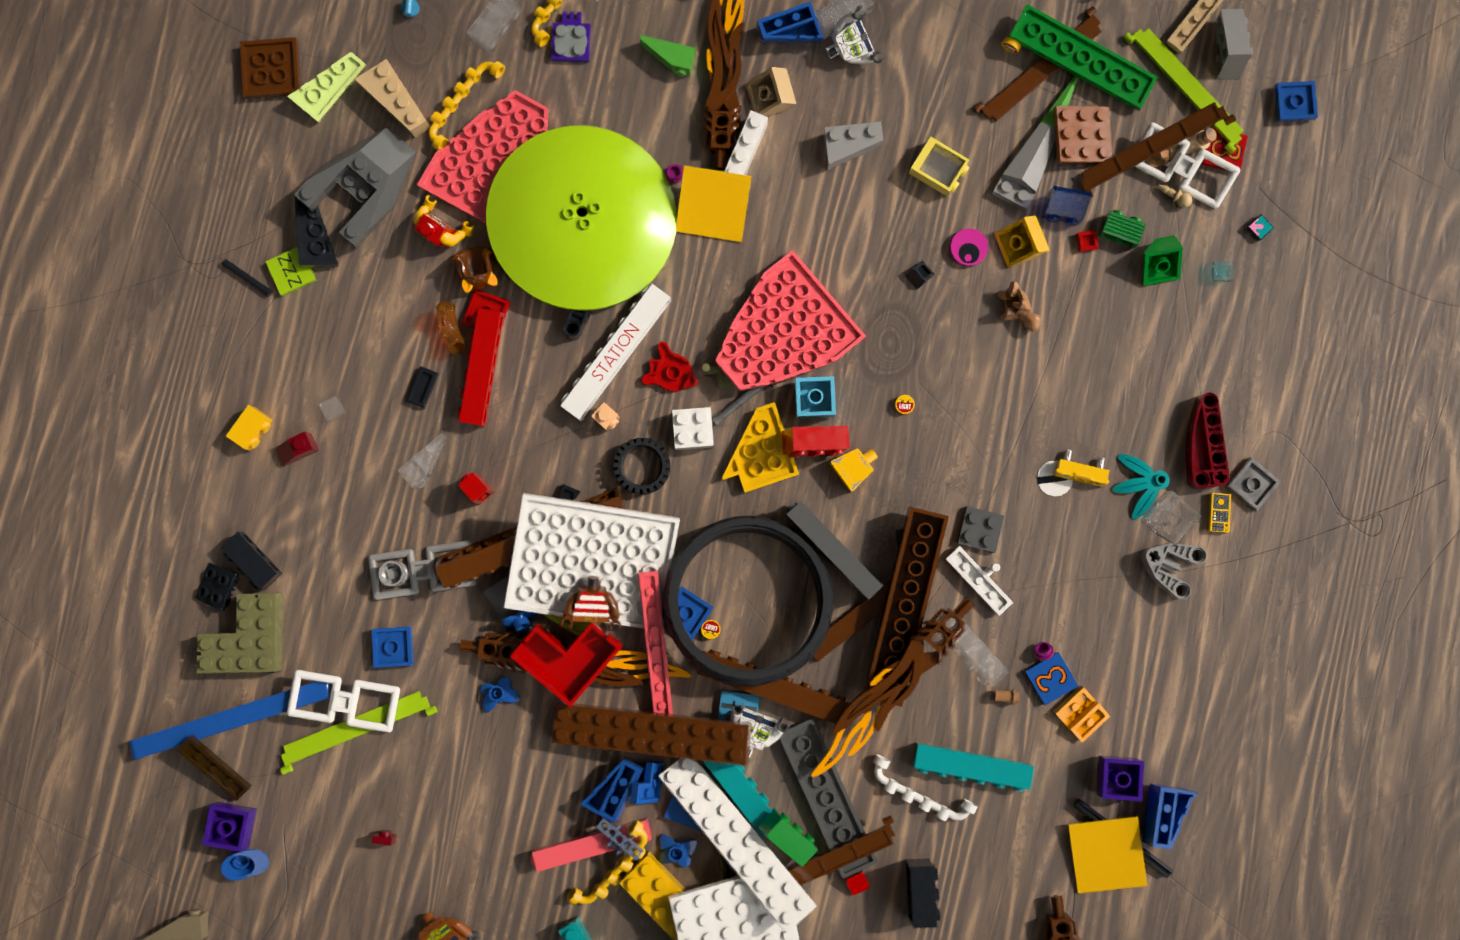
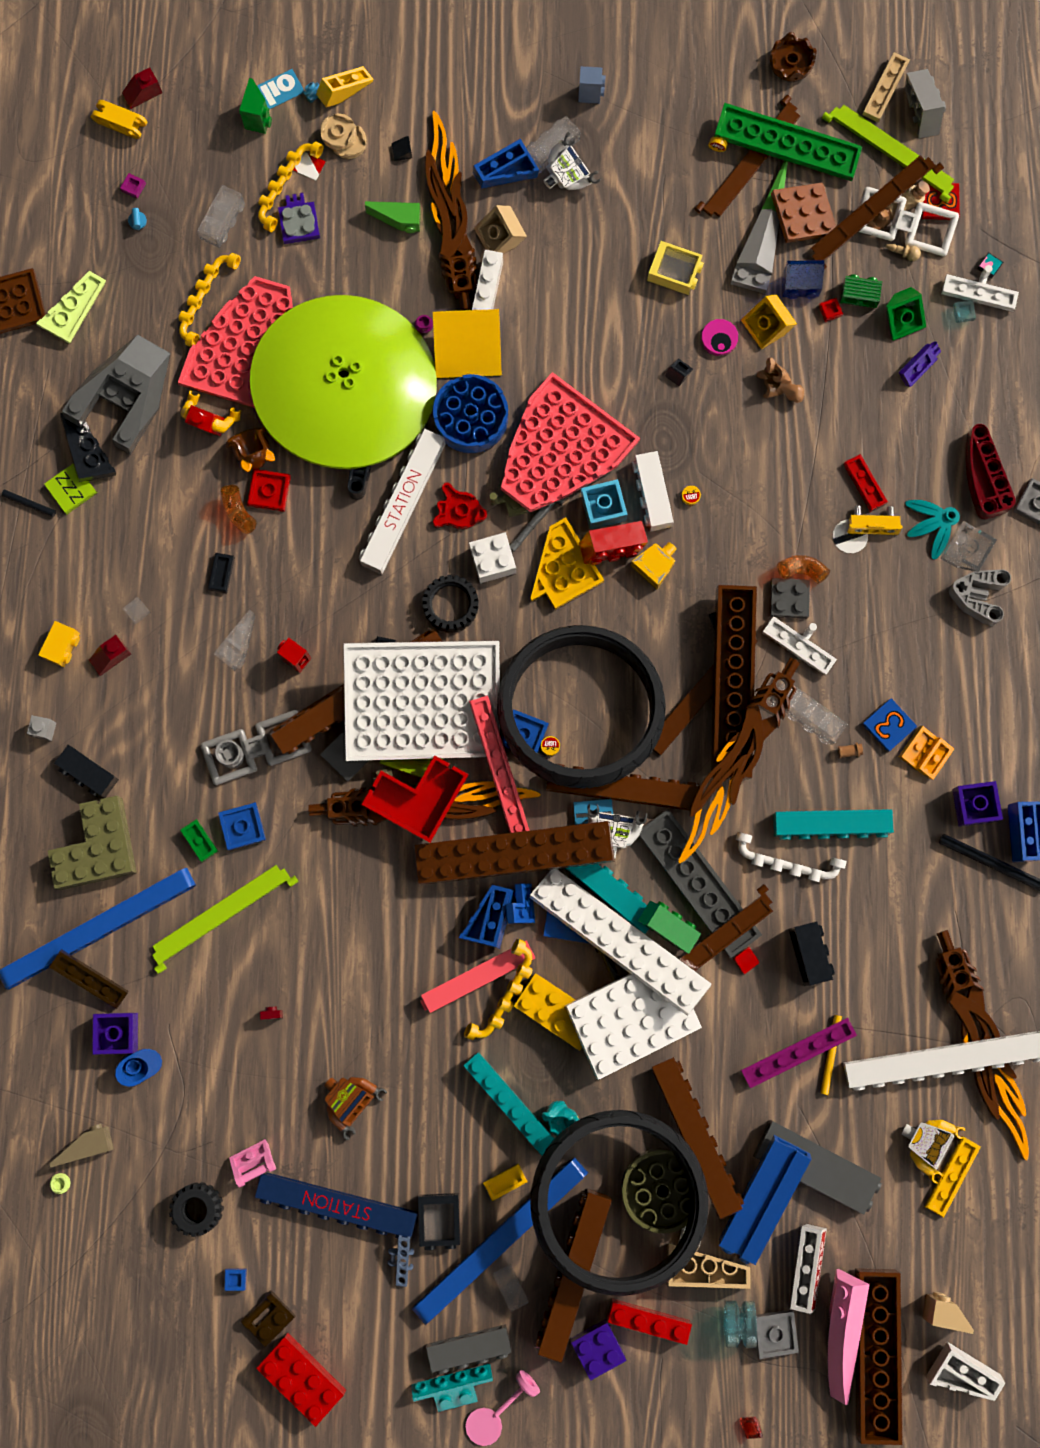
camera: 15 degrees left, 5 degrees down
black hinge [195,562,240,611] -> none
white bar [287,670,400,732] -> none
tan wedge [355,59,430,138] -> none
red brick [457,308,504,426] -> none
blue animal [480,677,520,712] -> none
blue animal [501,610,538,631] -> none
torso [560,576,622,632] -> none
light nougat brick [591,402,620,431] -> none
sand blue piece [596,818,644,860] -> none
blue animal [660,834,697,867] -> none
dark grey brick [786,501,883,600] -> none
light grey wedge [823,122,883,171] -> none
magenta plate [1034,642,1054,661] -> none
yellow piece [1068,816,1147,893] -> none
tile [1208,493,1231,533] -> none
blue plate [1275,81,1318,122] -> none
none -> light grey brick [27,715,56,741]
none -> green plate [180,819,219,863]
none -> blue brick [433,374,508,453]
none -> white brick [632,451,674,532]
none -> clear orange cylinder [777,555,830,584]
none -> red tile [843,454,888,512]
none -> dark purple hinge [899,341,941,387]
none -> white plate [941,265,1019,312]

